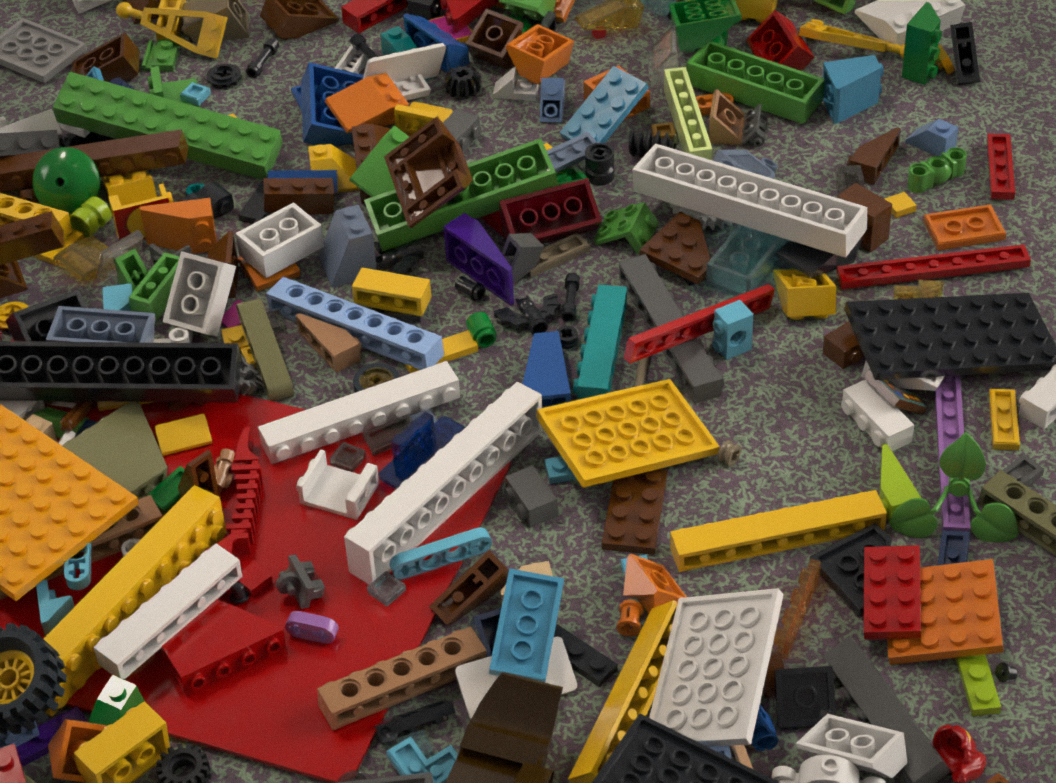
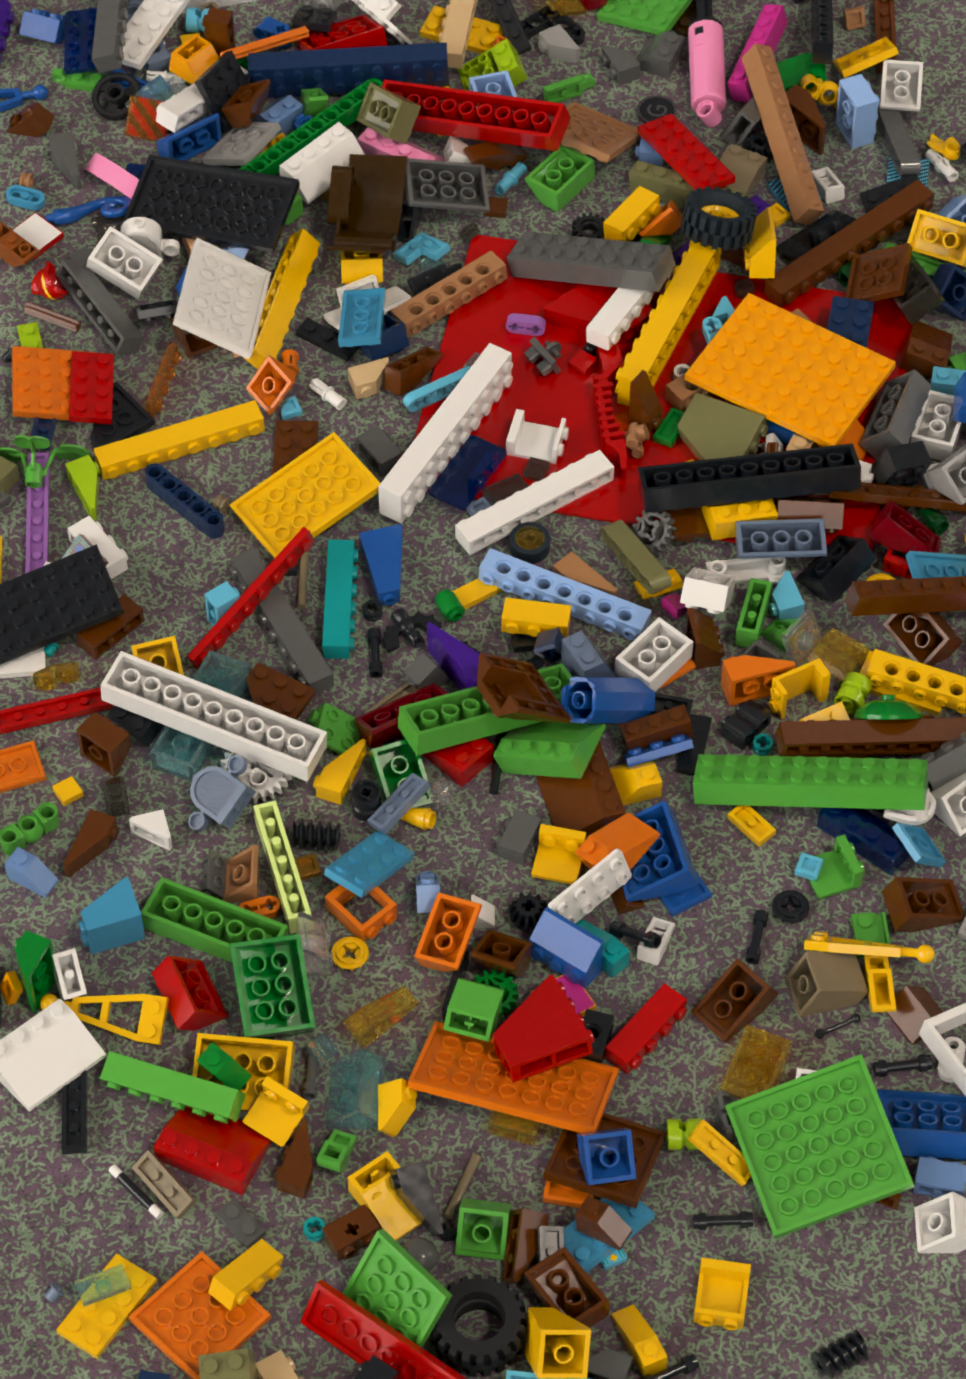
camera: 170 degrees right, 10 degrees up
none -> axle [24,302,81,332]
none -> white slope [51,948,87,1000]
none -> white slope [129,809,172,851]
none -> dark blue beam [145,463,225,539]
none -> white axle [309,378,347,410]
none -> yellow slope [313,739,367,805]
none -> yellow gear [331,937,369,971]
none -> dark grey brick [507,231,676,292]
none -> slope [534,627,564,662]
none -> blue brick [561,676,655,723]

